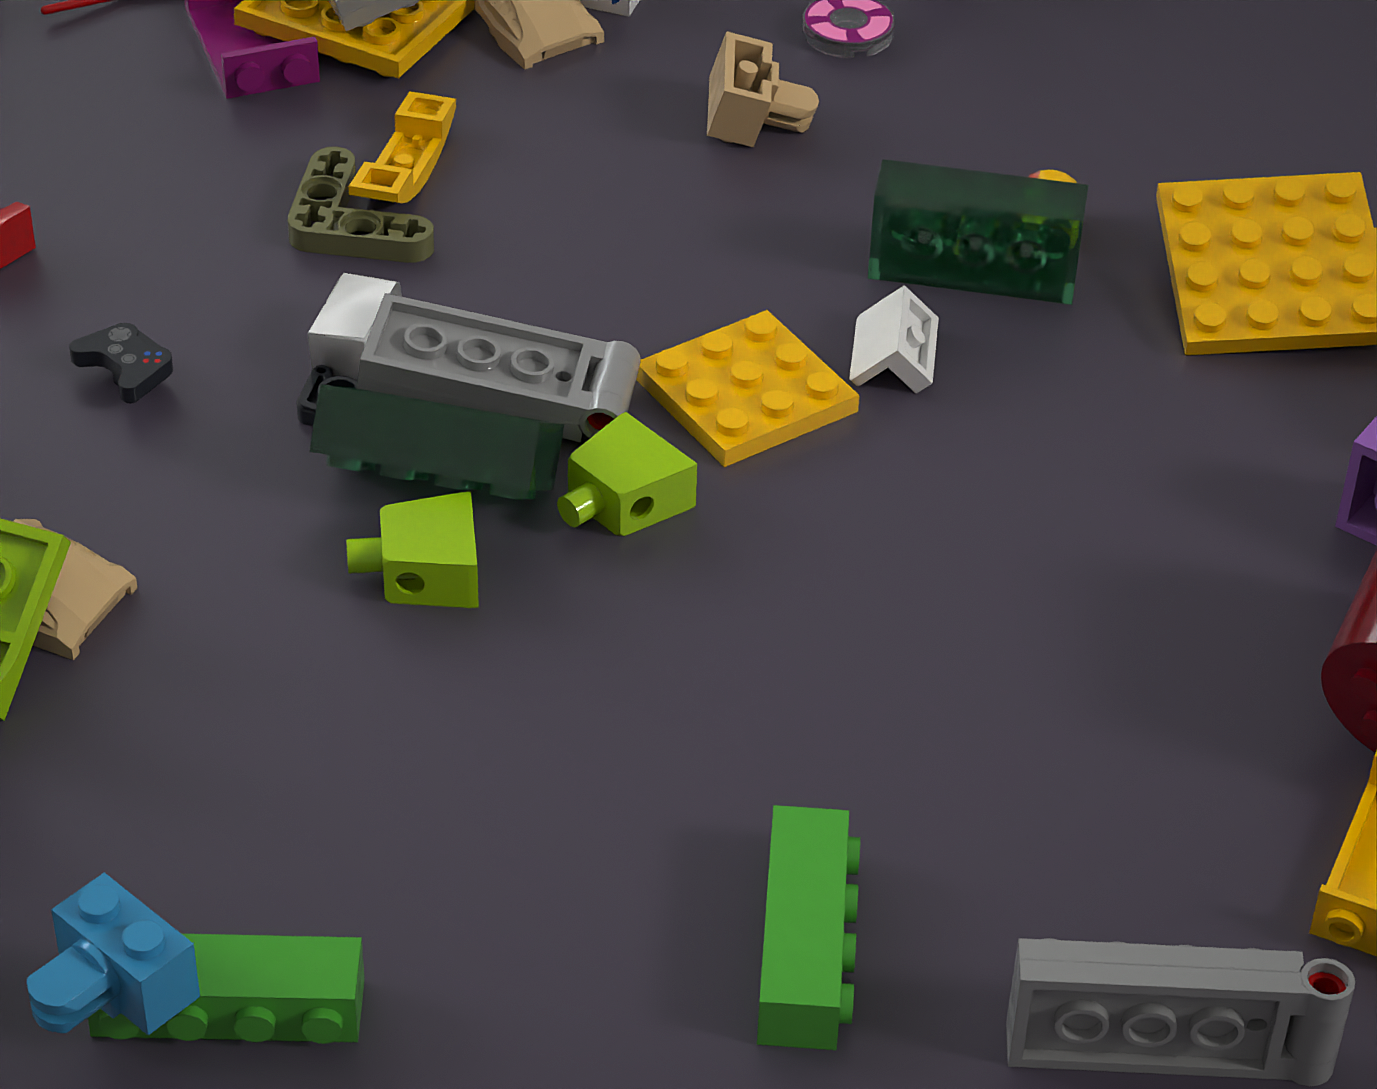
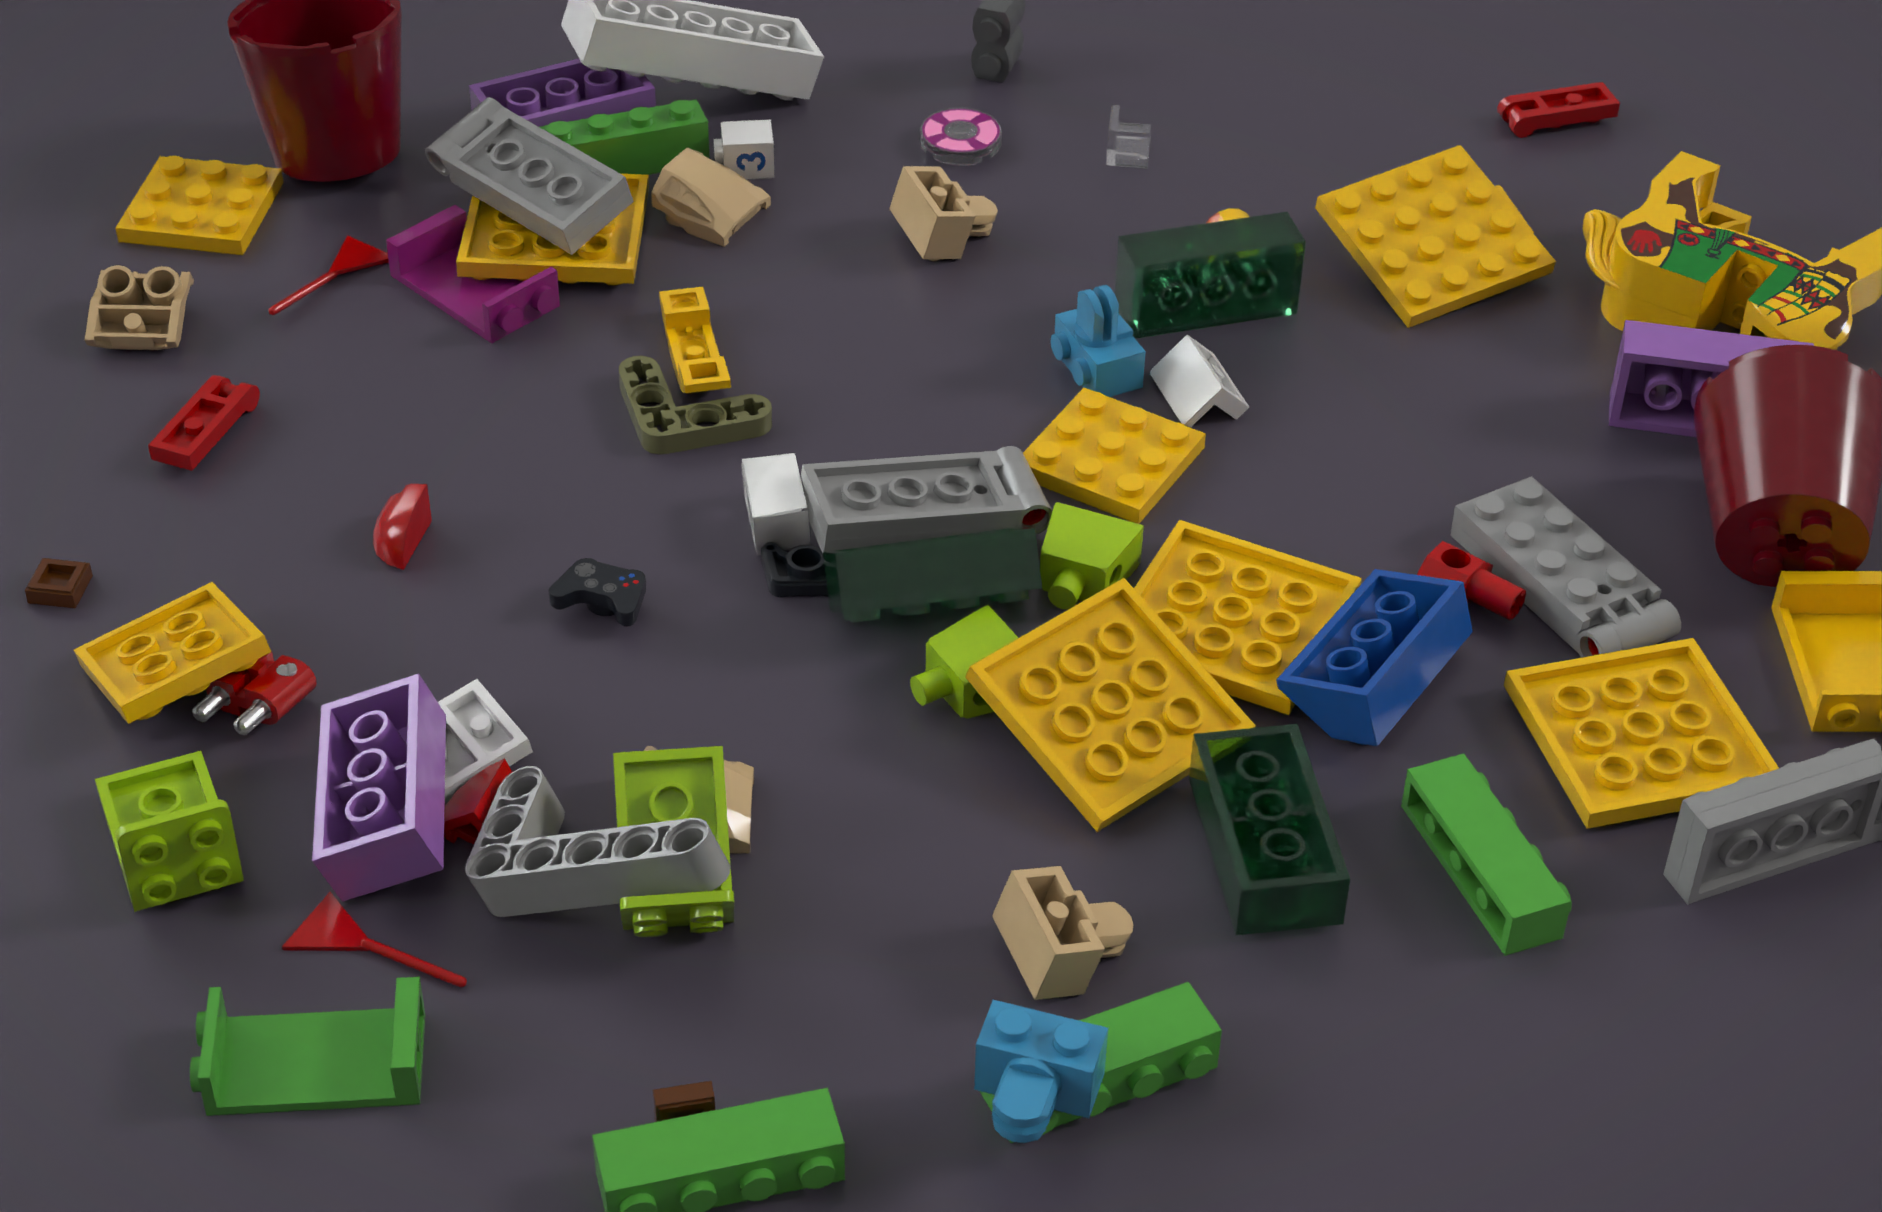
camera: 25 degrees left, 0 degrees up
none -> yellow plate [965,578,1256,832]
none -> tan brick [992,866,1134,1000]
none -> dark azure brick [1050,285,1146,397]
none -> clear panel [1106,105,1151,169]
none -> yellow plate [1134,520,1362,715]
none -> clear green brick [1189,724,1351,936]
none -> blue slope [1276,569,1473,746]
none -> red piece [1417,541,1526,620]
none -> light grey hinge [1451,476,1681,658]
none -> yellow plate [1503,638,1779,829]

